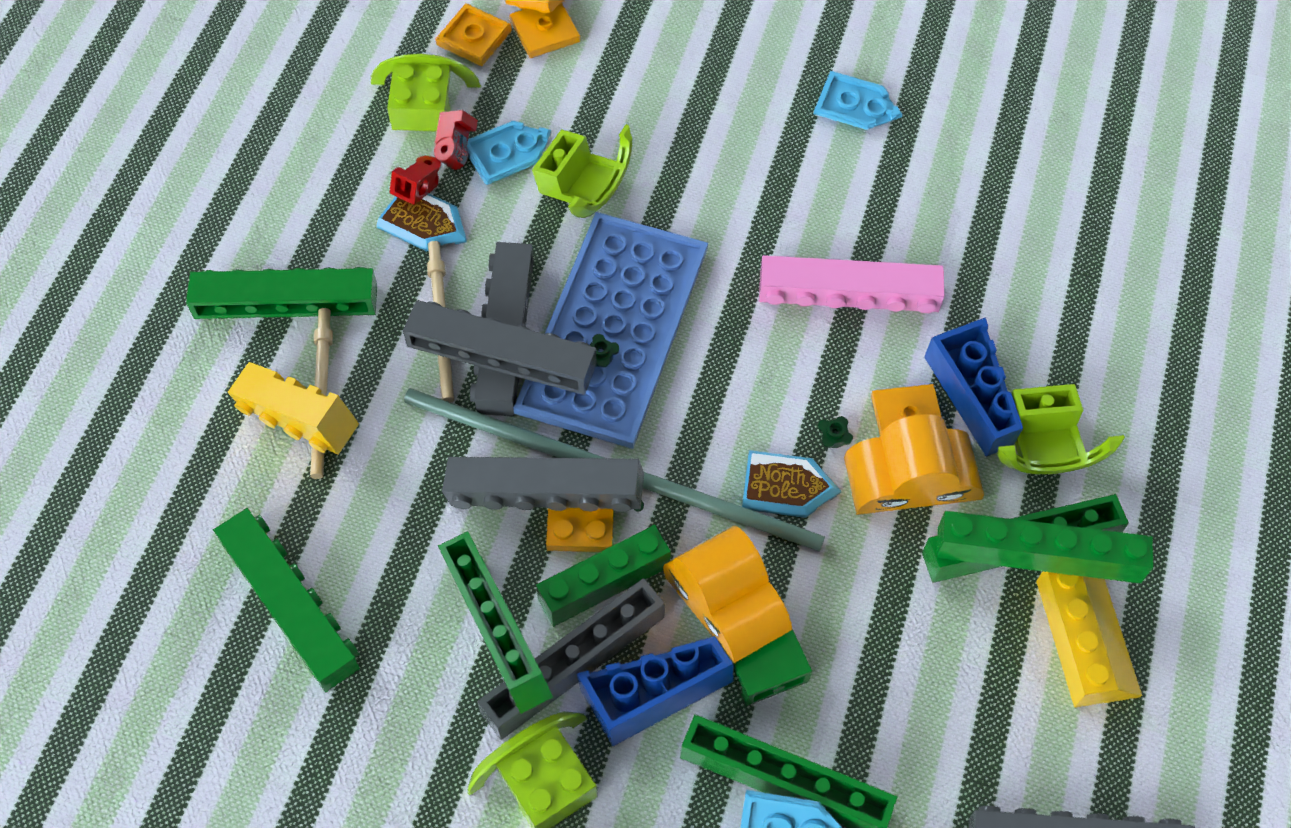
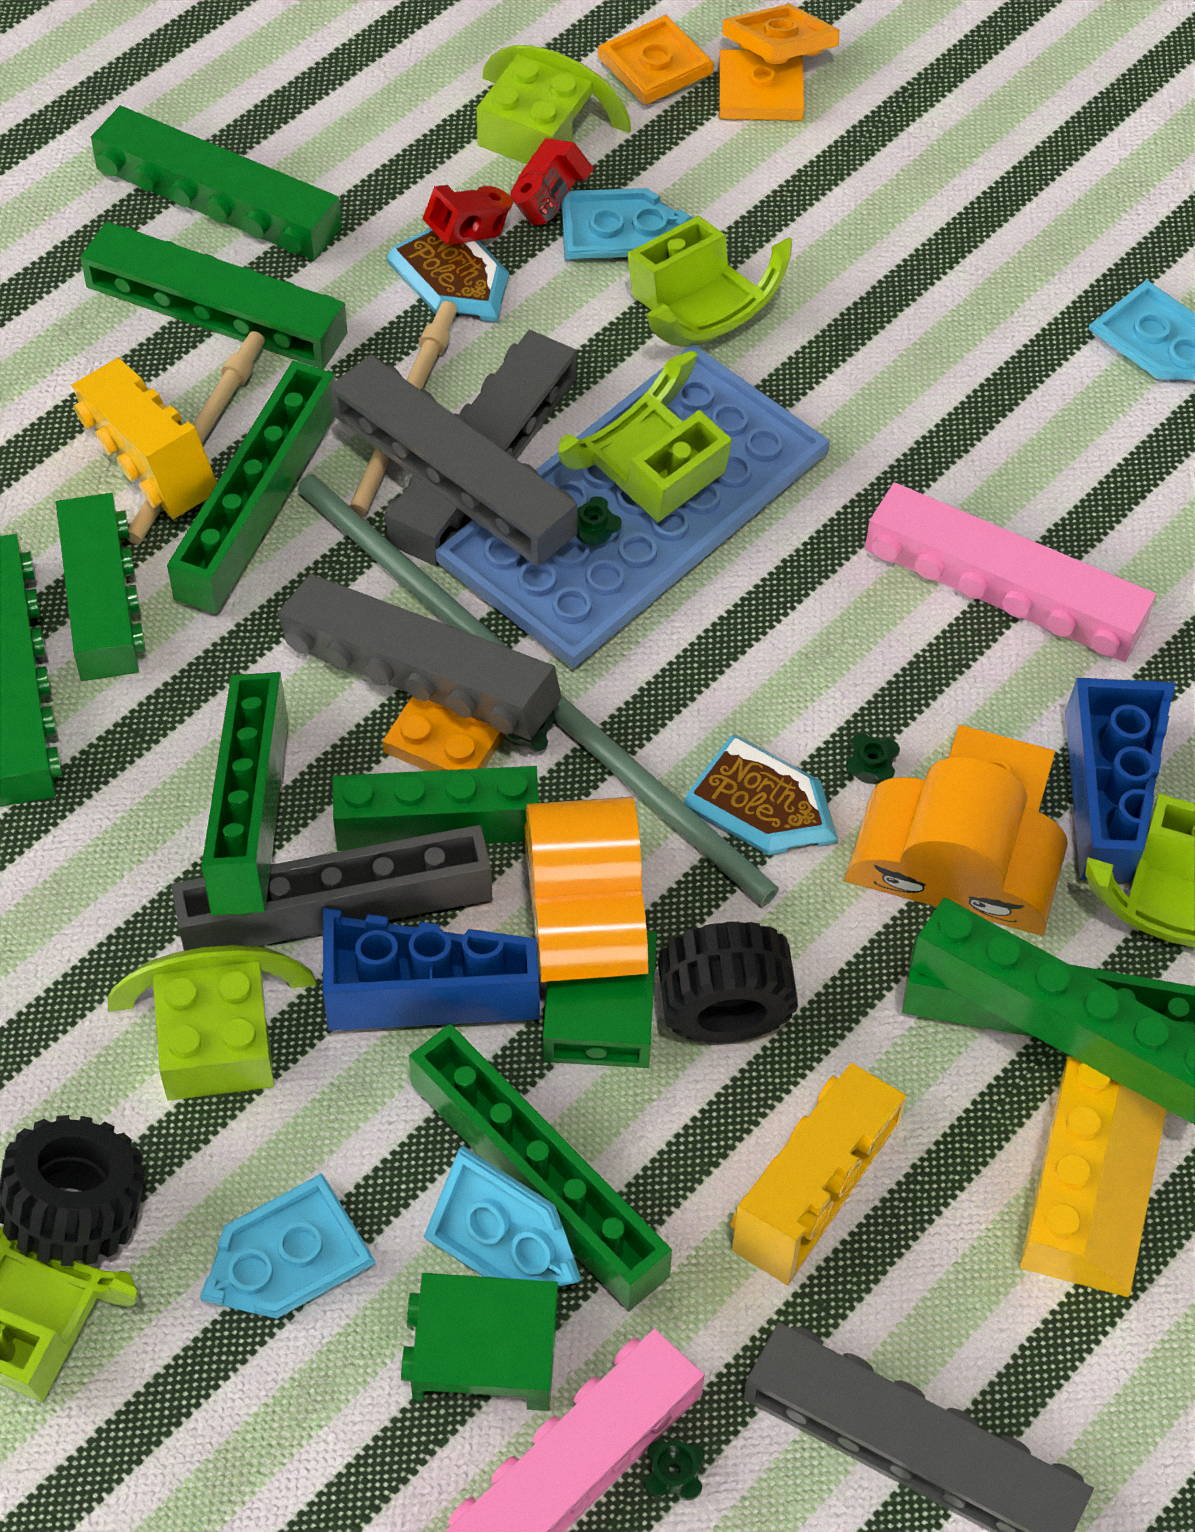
camera: 25 degrees right, 5 degrees down
none -> green brick [55,492,146,682]
none -> green brick [91,105,342,261]
none -> green brick [167,360,335,614]
none -> lime piece [558,351,732,522]
none -> black tyre [657,921,798,1043]
none -> yellow wedge [730,1062,907,1286]

